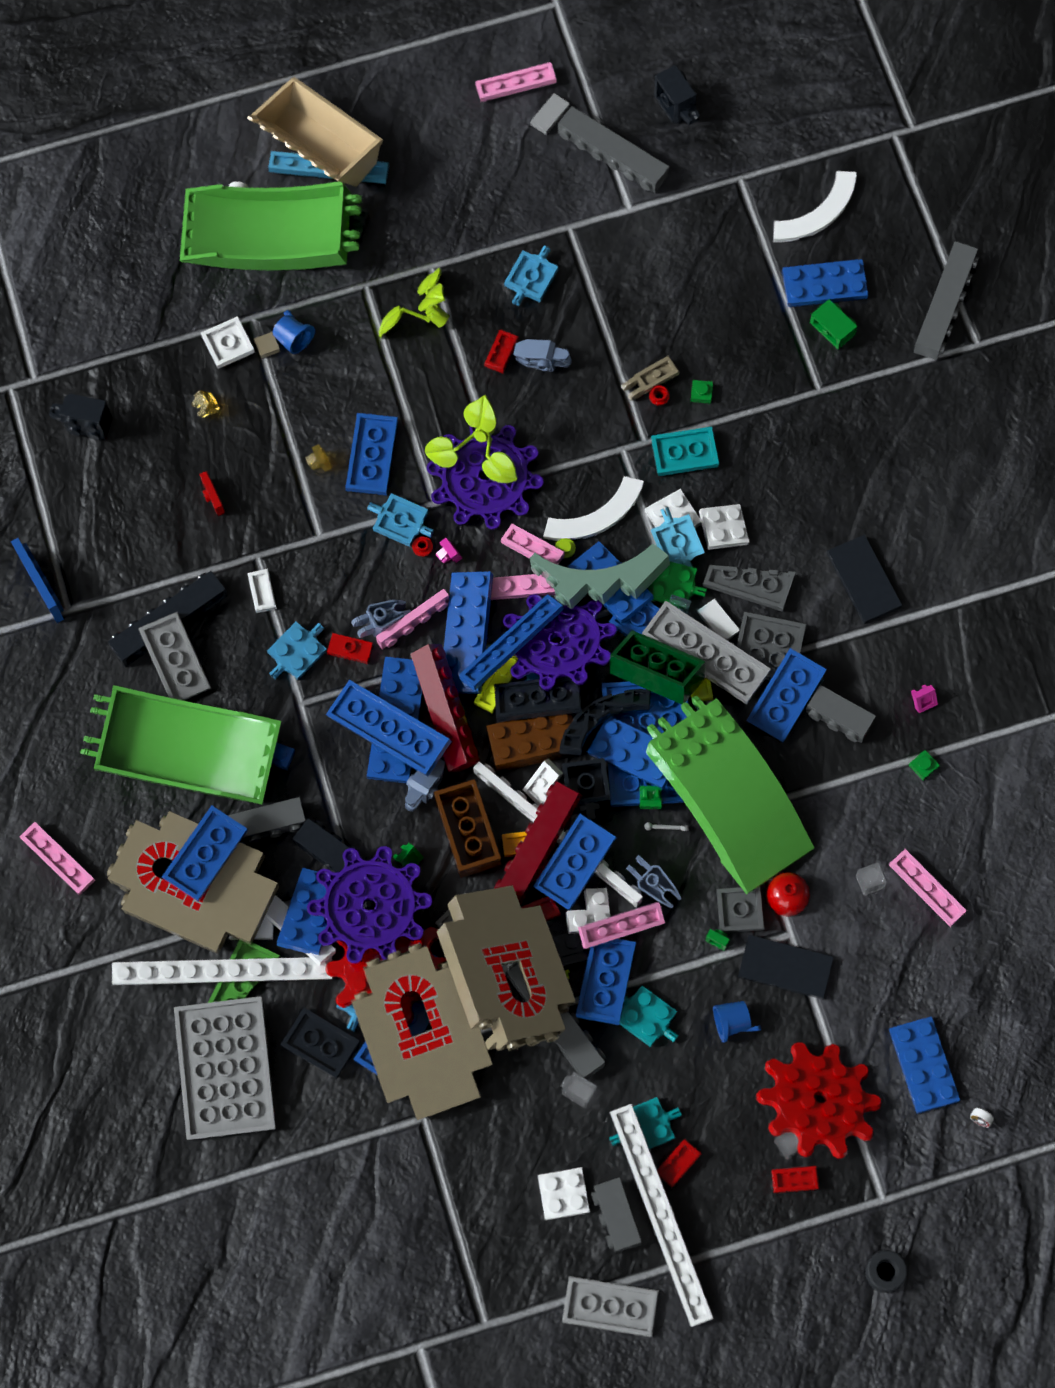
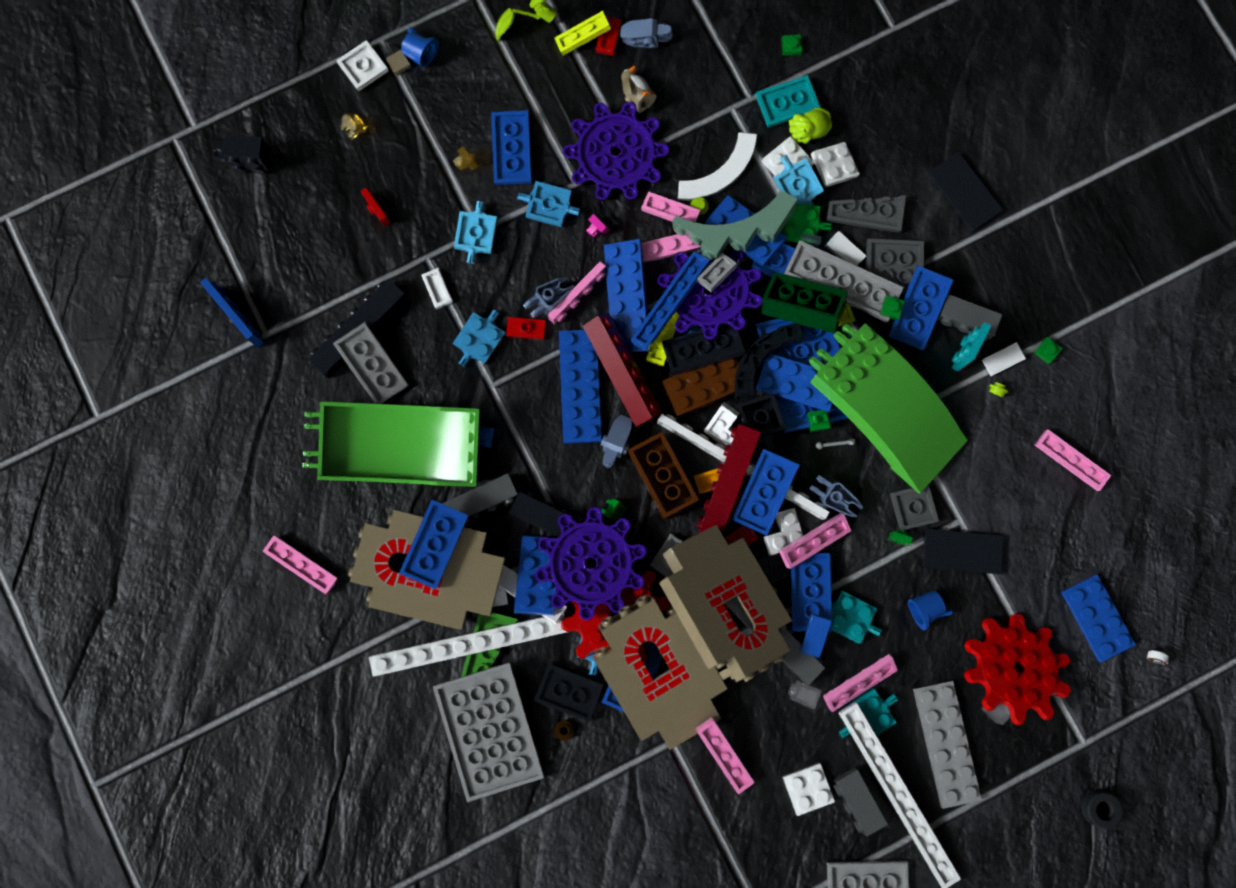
camera: 15 degrees left, 10 degrees up
blue plate [326,680,452,777] -> none
red plate [412,536,433,557] -> none
lime plant [425,395,518,483] -> none
dark tan hinge [621,356,679,401] -> none
red plate [649,385,670,406] -> none
red plate [657,1139,701,1188] -> none
red cylinder [766,872,810,917] -> none
red plate [771,1166,819,1193] -> none
clear brick [856,863,886,896] -> none
dark pink tile [911,685,938,713] -> none
none -> medium azure plate [454,201,497,264]
none -> dark brown plate [554,720,574,741]
none -> neon yellow plate [555,11,611,56]
none -> dark tan animal [621,66,657,113]
none -> bright pink plate [695,717,754,794]
none -> light grey plate [697,253,737,293]
none -> lime hair [789,108,832,144]
none -> blue tile [800,613,832,658]
none -> bright pink plate [823,654,898,712]
none -> green plate [879,295,905,321]
none -> light grey plate [913,681,982,809]
none -> teal plate [951,322,991,372]
none -> white tile [982,342,1026,376]
none -> lime plate [989,382,1008,397]

